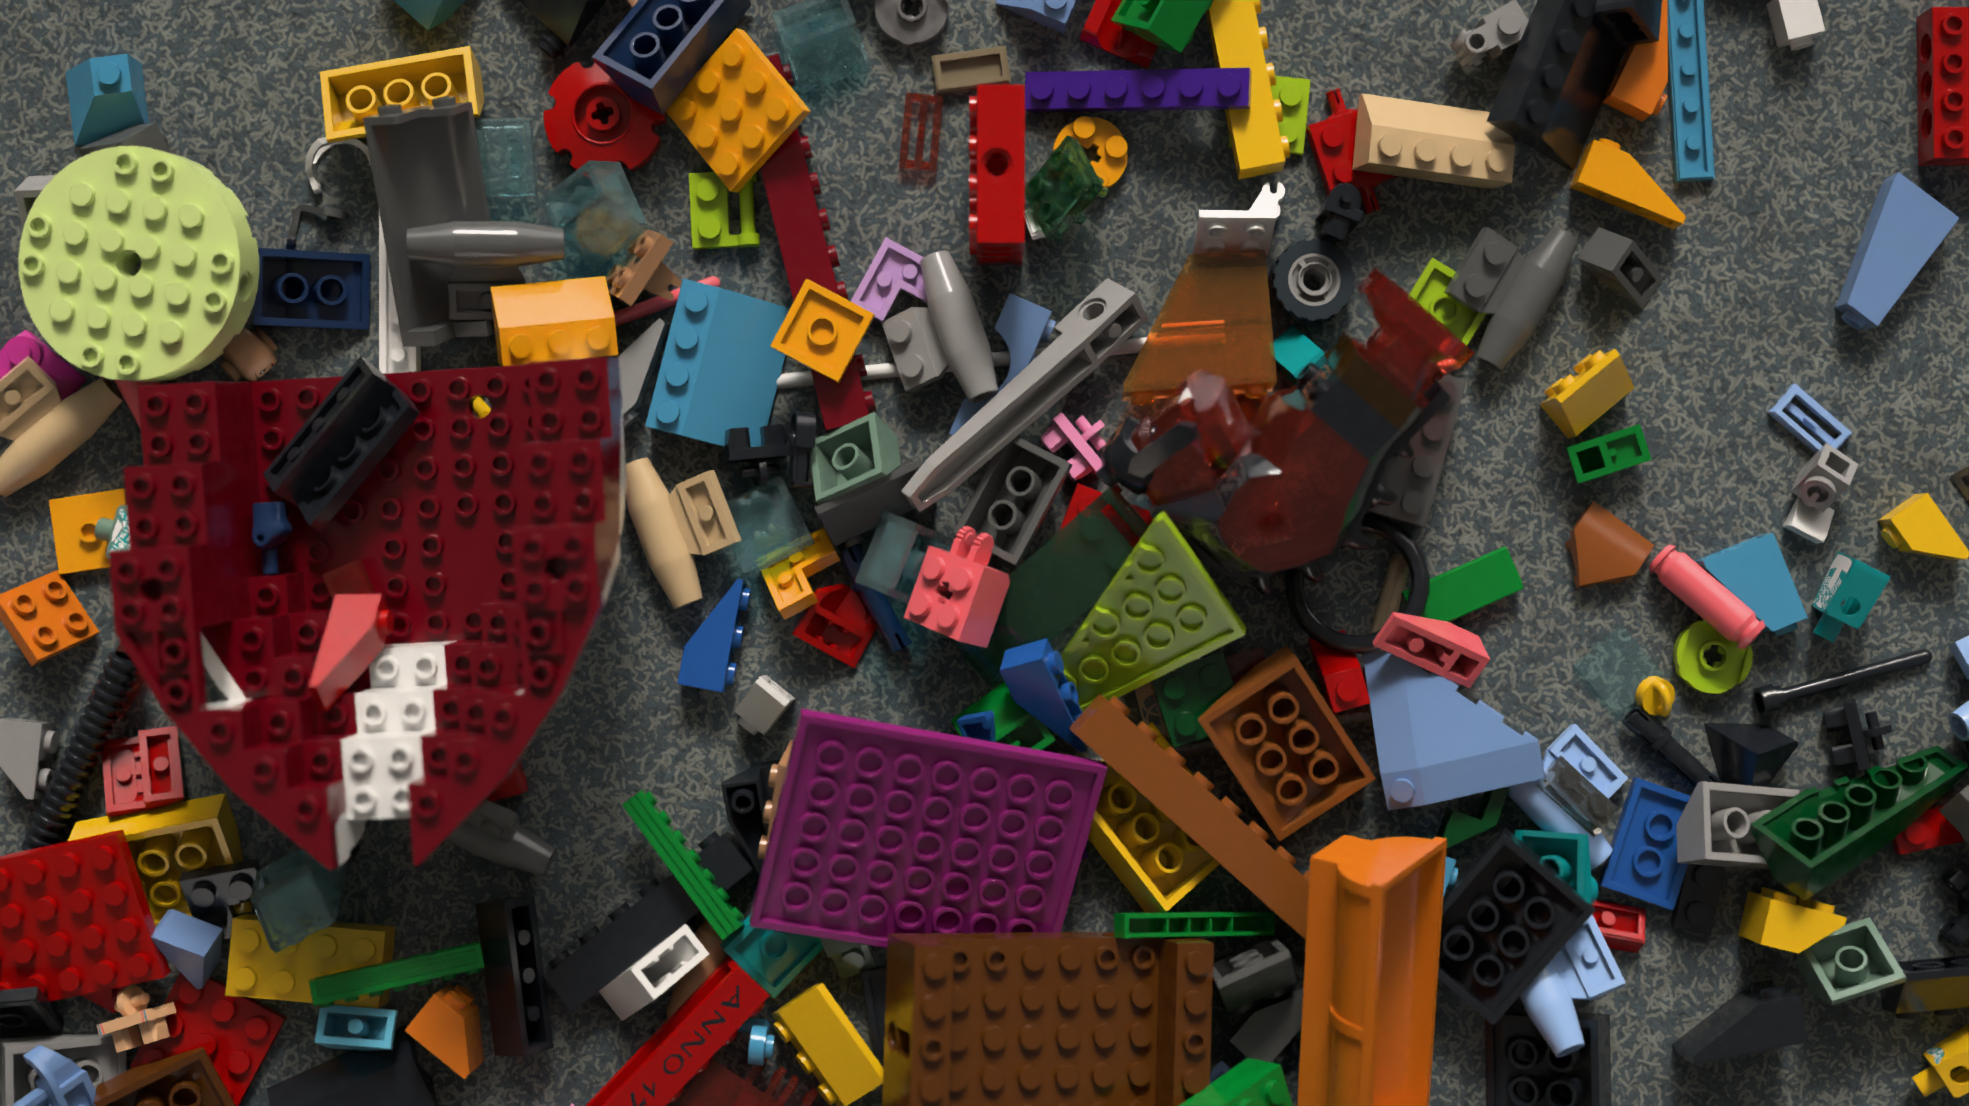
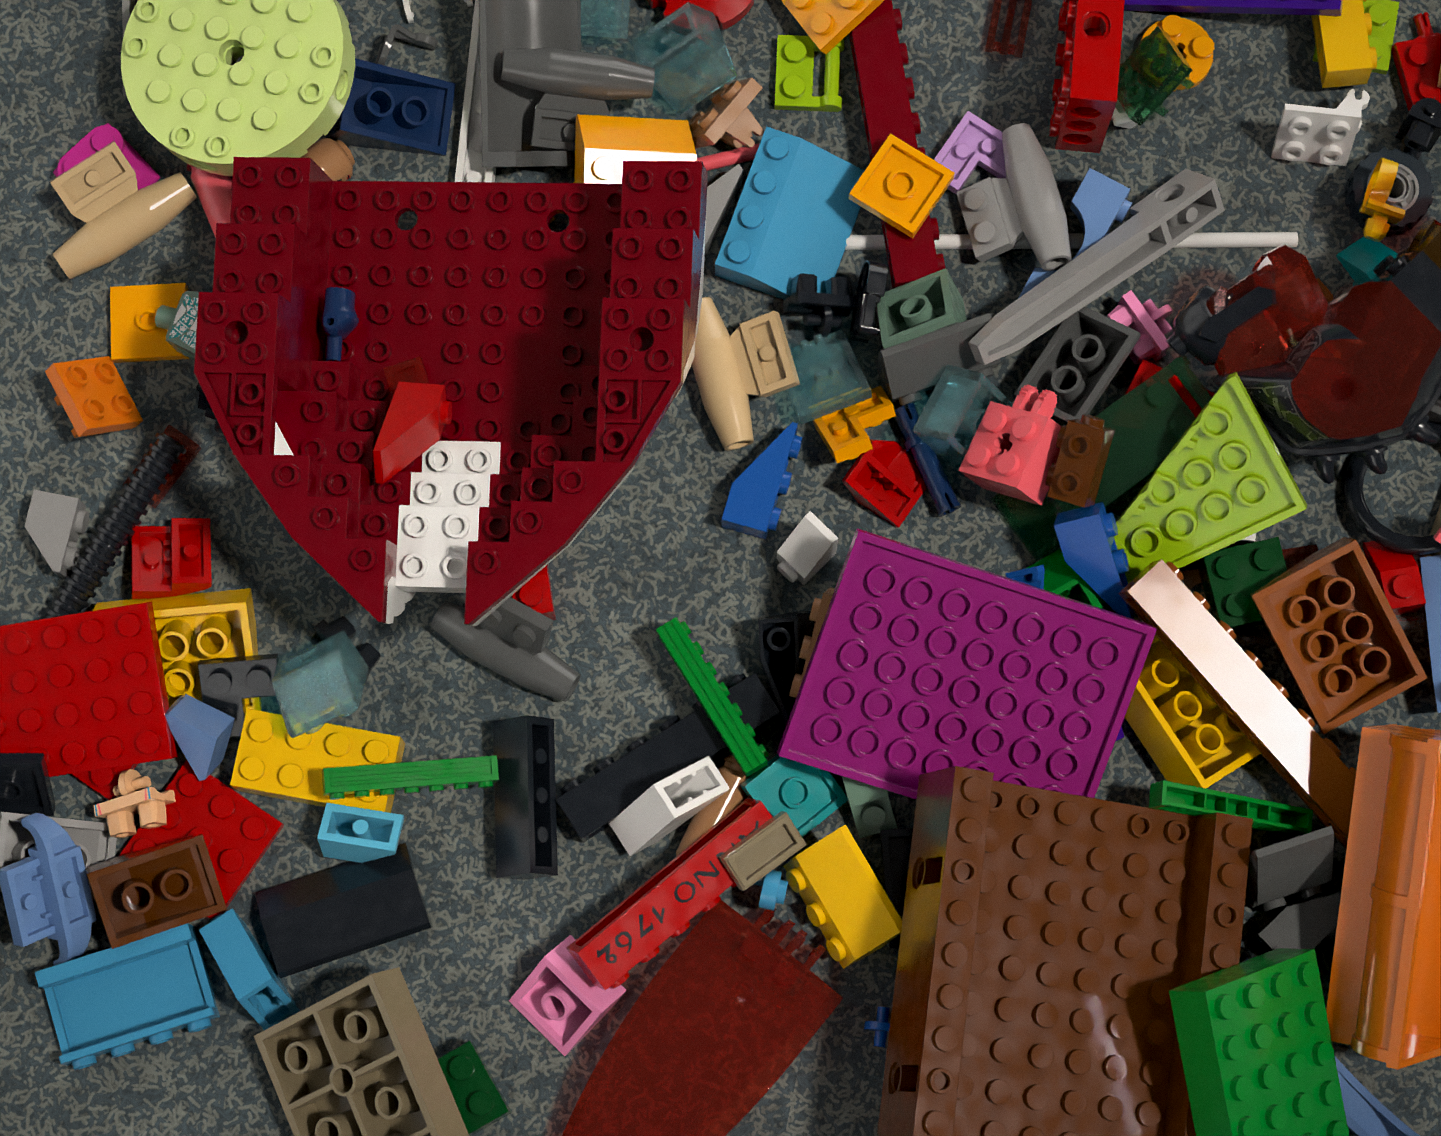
camera: 10 degrees right, 10 degrees down
black slope [263,356,420,532] -> none
orange slope [404,983,484,1080] -> none
clear orange slope [1122,250,1277,406] -> none
none -> dark tan tile [719,811,807,891]
none -> reddish brown brick [1046,414,1115,508]
none -> yellow piece [1359,157,1406,242]

